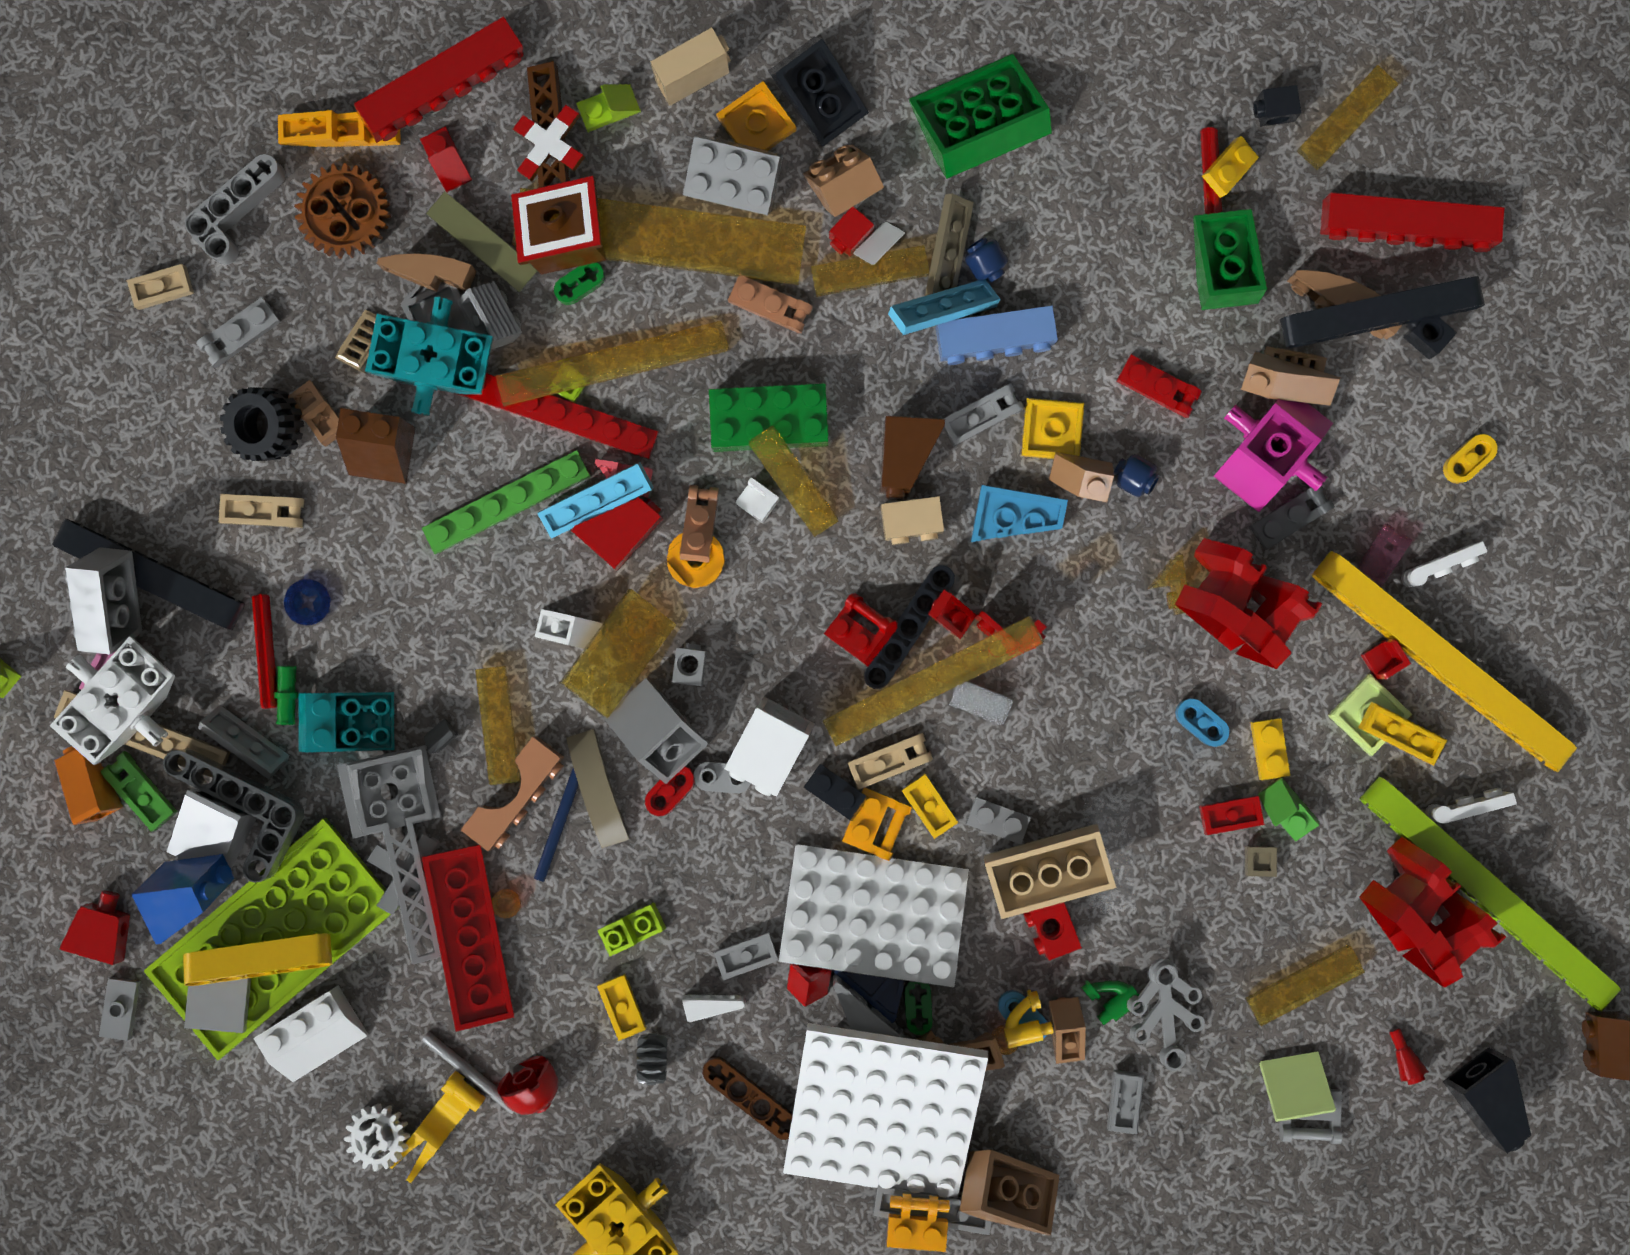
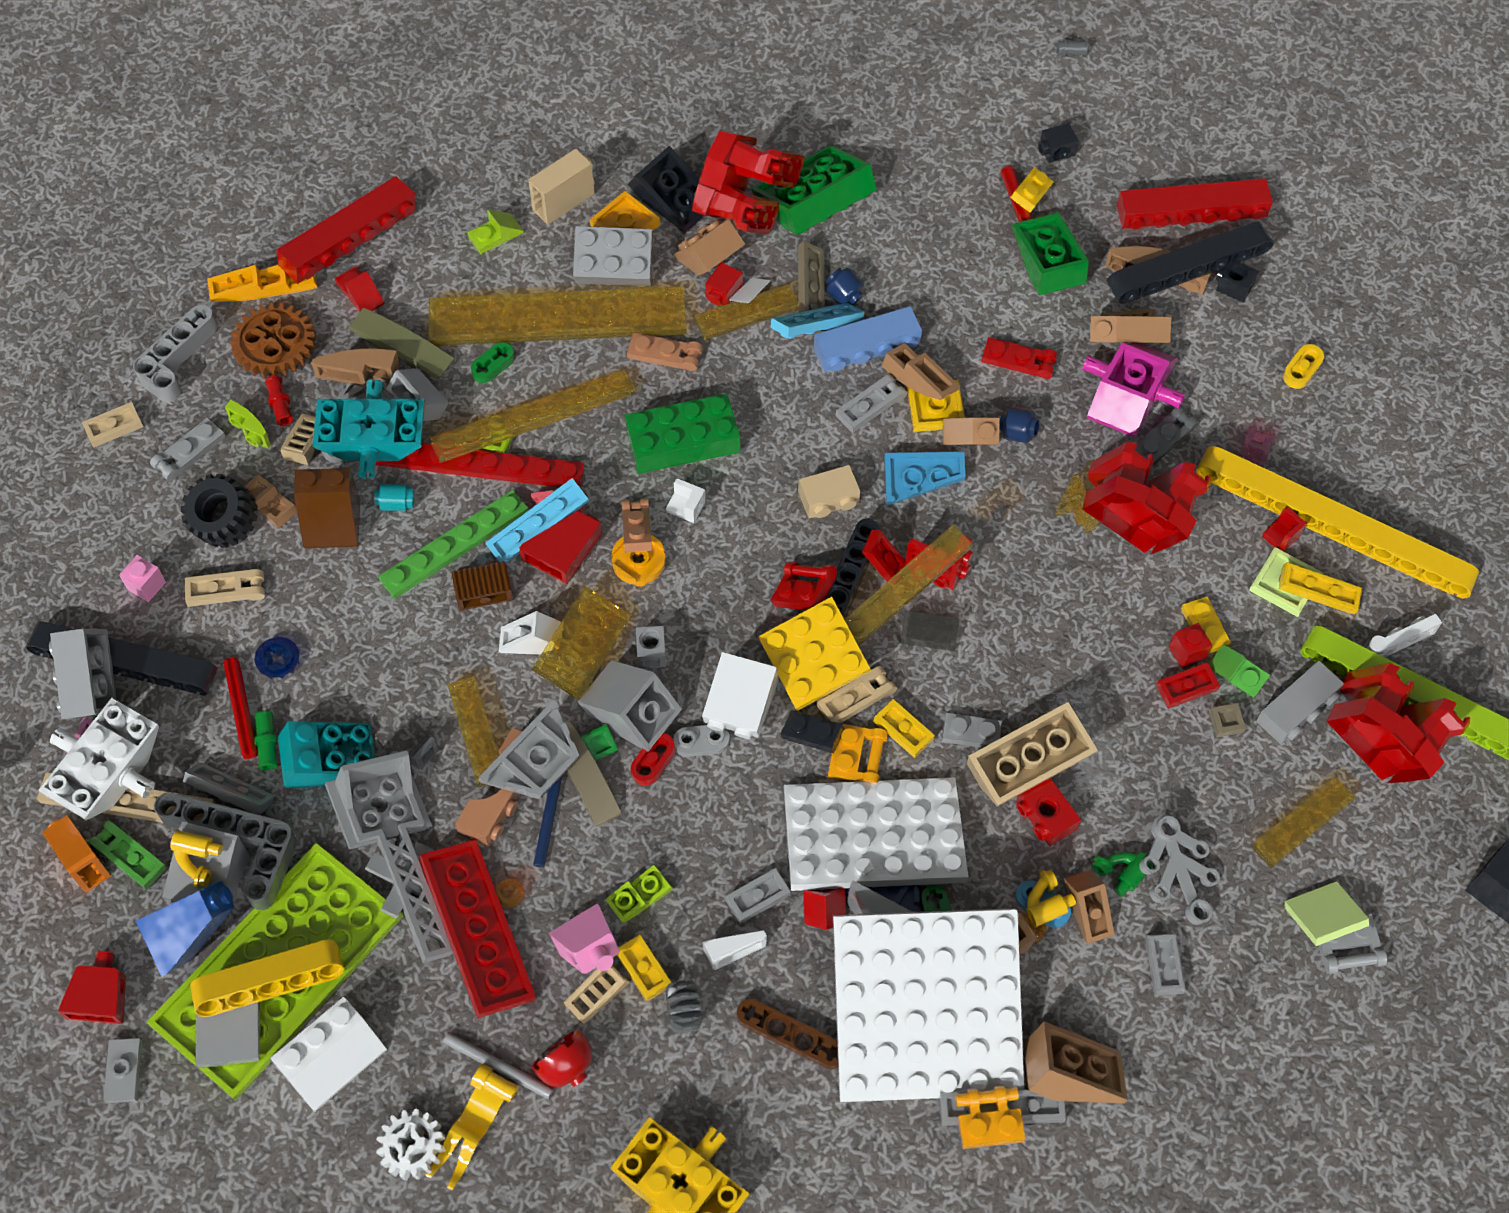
camera: 15 degrees left, 25 degrees down
piece [511,61,606,275] -> none
clear yellow plate [749,425,839,537] -> none
reddish brown slope [880,416,945,500] -> none
dark azure plate [1175,699,1229,747] -> none
clear yellow plate [1297,65,1398,170] -> none
red cone [1389,1028,1429,1085] -> none
white plate [1401,541,1487,587] -> none
none -> bright pink brick [119,555,166,603]
none -> yellow plant [171,830,223,889]
none -> lime slope [225,399,271,449]
none -> red pin [265,375,293,426]
none -> teal brick [374,484,414,511]
none -> reddish brown brick [451,561,513,611]
none -> light grey wing [478,699,579,799]
none -> bright pink torso [549,903,619,974]
none -> tan slope [564,964,630,1025]
none -> green tile [580,724,619,761]
none -> red piece [692,131,804,234]
none -> yellow plate [758,597,872,711]
none -> medium nougat slope [882,343,960,400]
none -> red brick [1168,622,1213,669]
none -> light grey brick [1256,661,1344,745]

